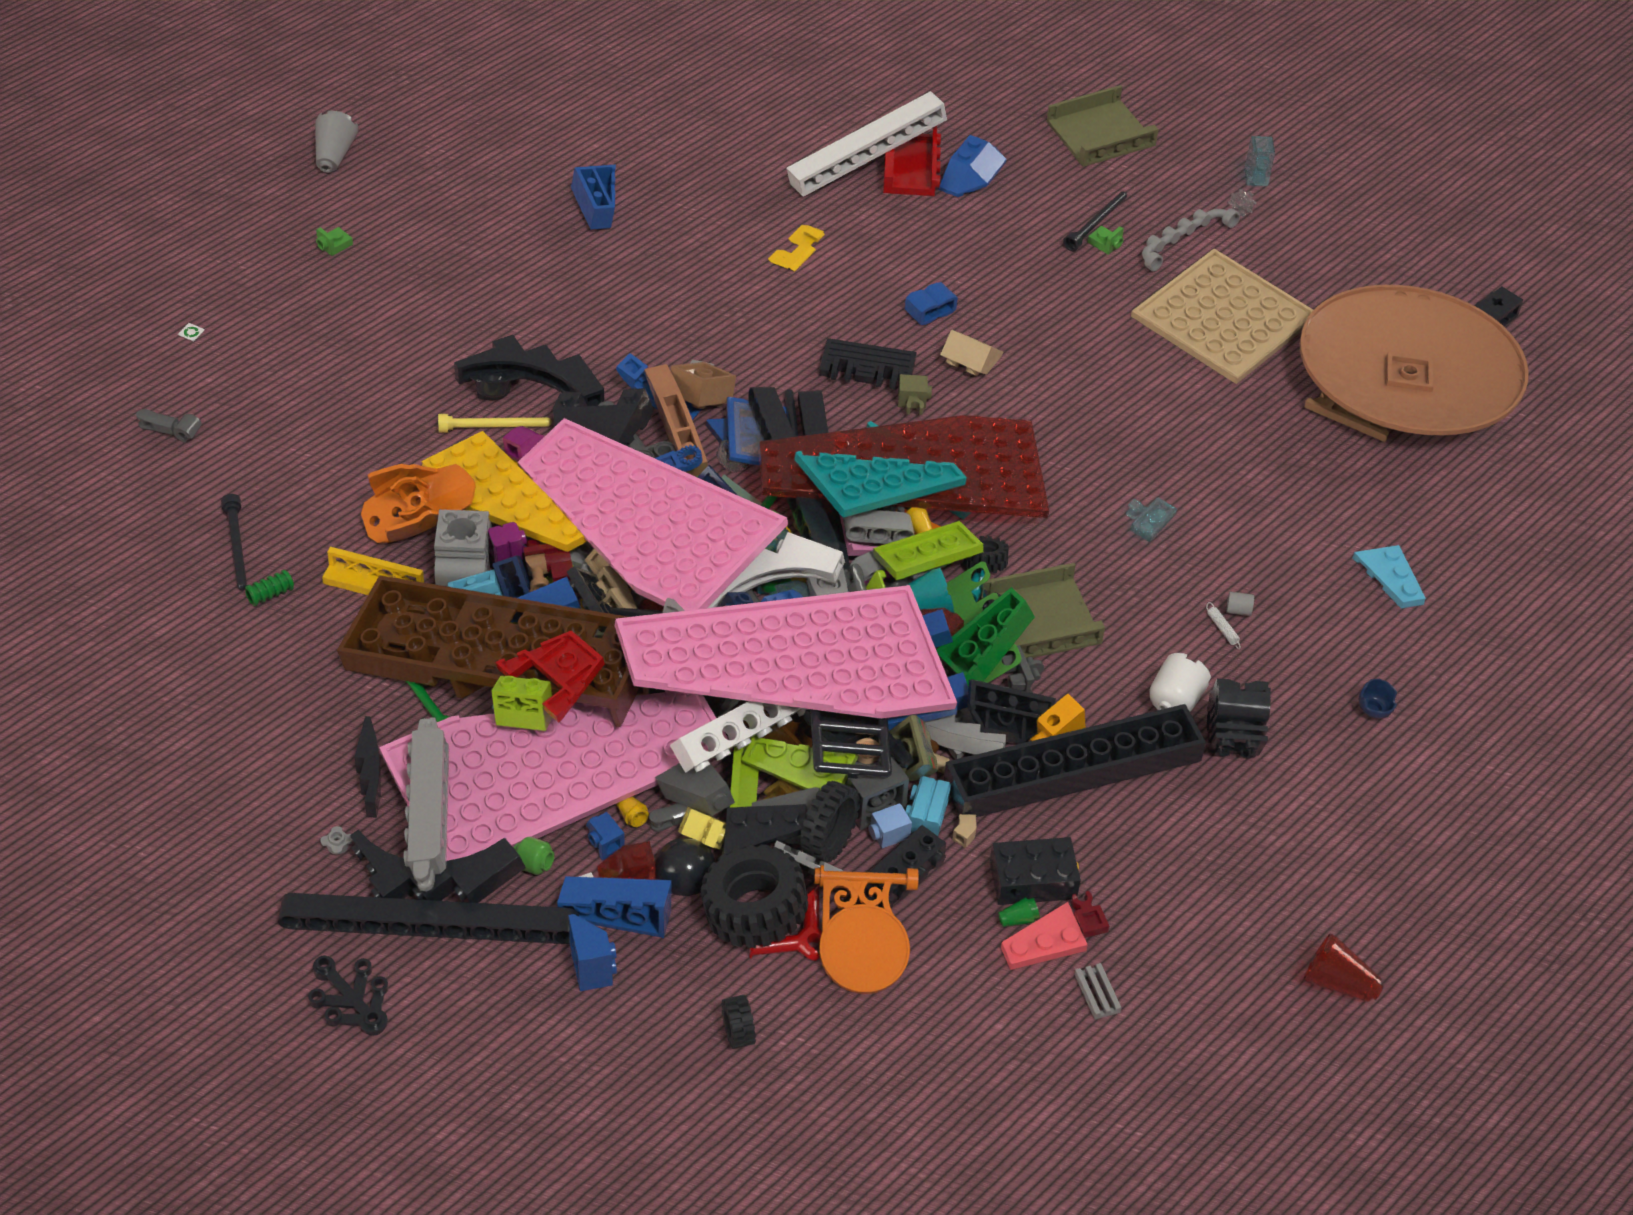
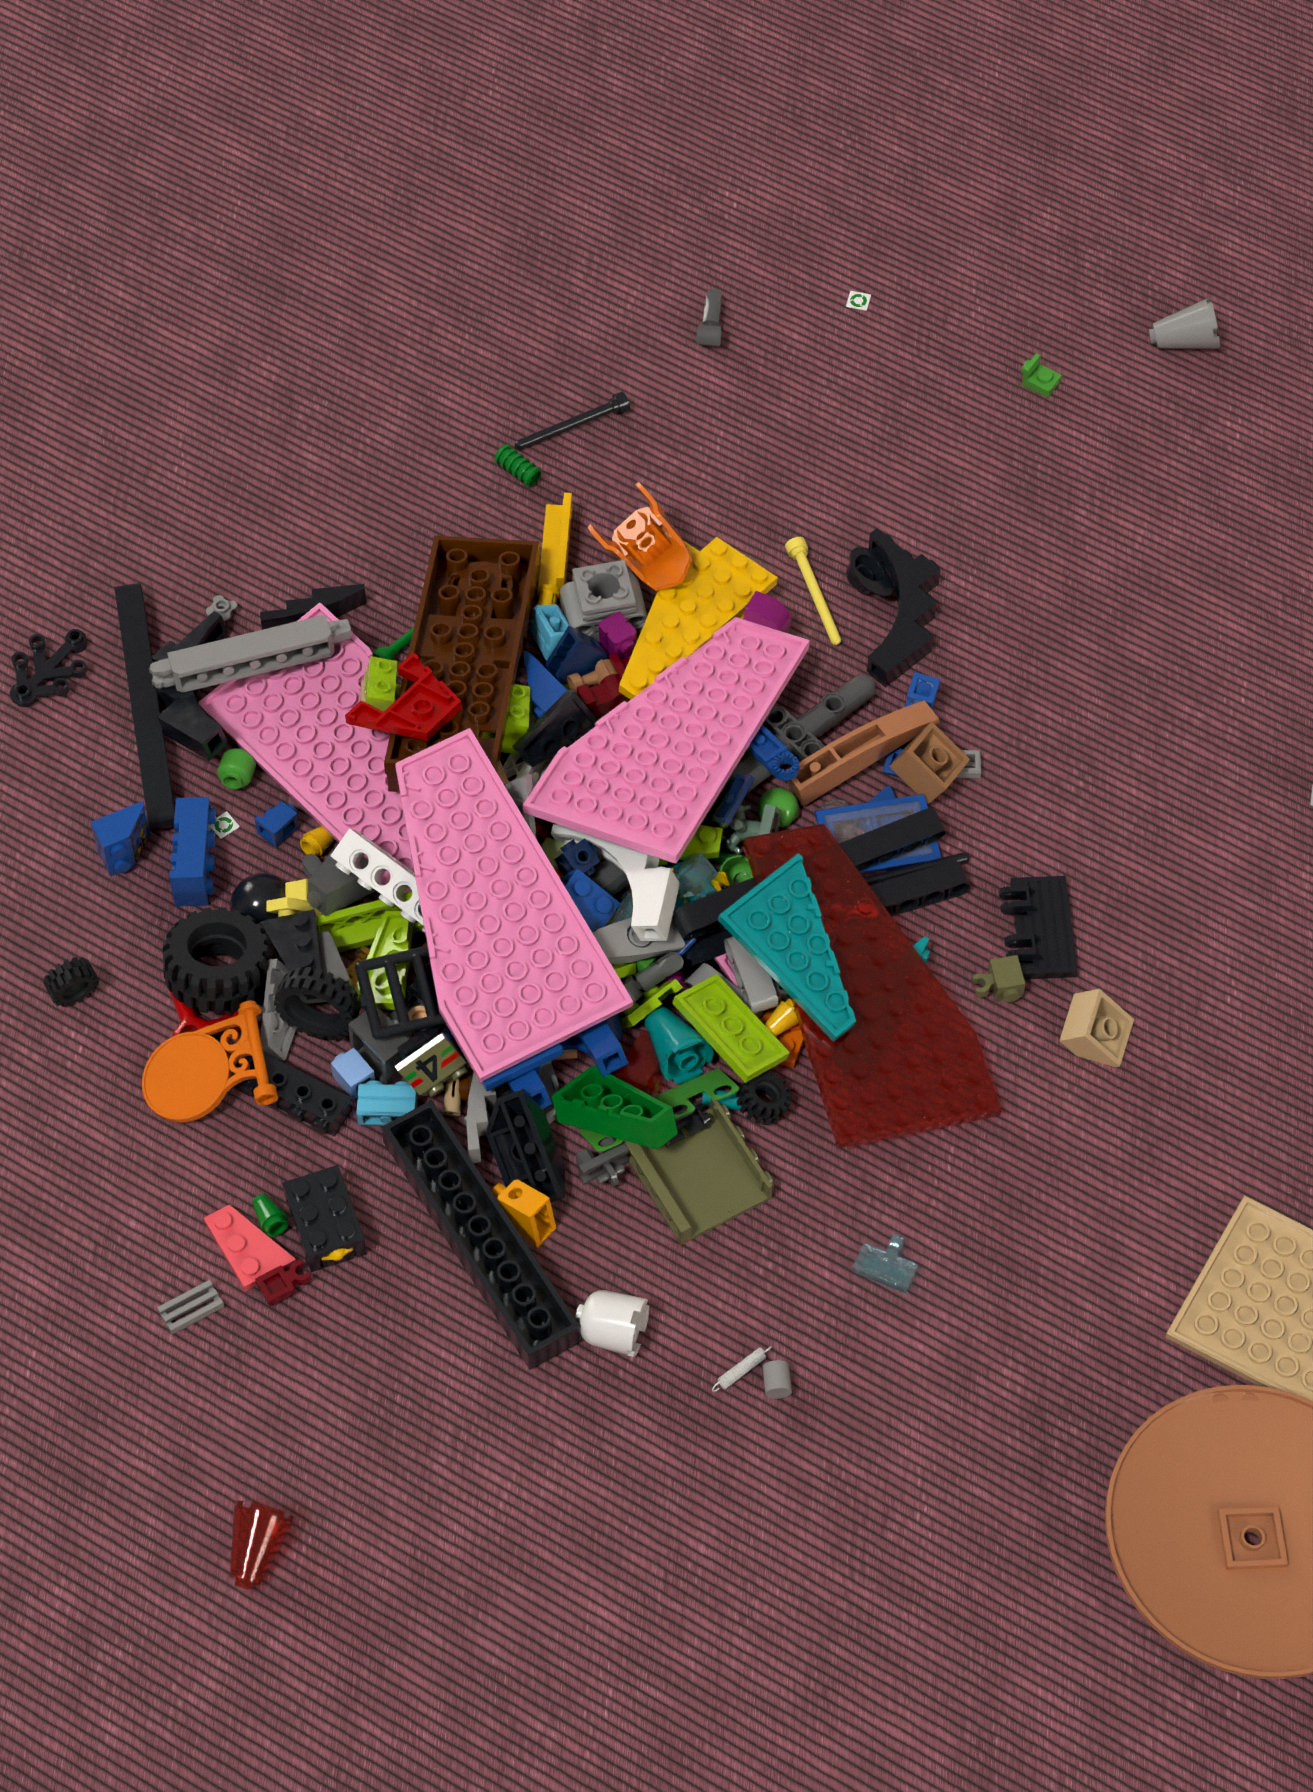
camera: 80 degrees right, 10 degrees up
black wedge [553,388,654,445] -> none
blue wedge [571,164,616,229] -> none
clear red slope [597,841,655,880] -> none
yellow piece [768,225,825,272] -> none
blue brick [905,282,958,325] -> none
tan piece [952,814,976,848] -> none
black piece [1206,678,1271,758] -> none
medium azure wing [1352,545,1426,608] -> none
dark blue hair [1358,678,1397,719] -> none

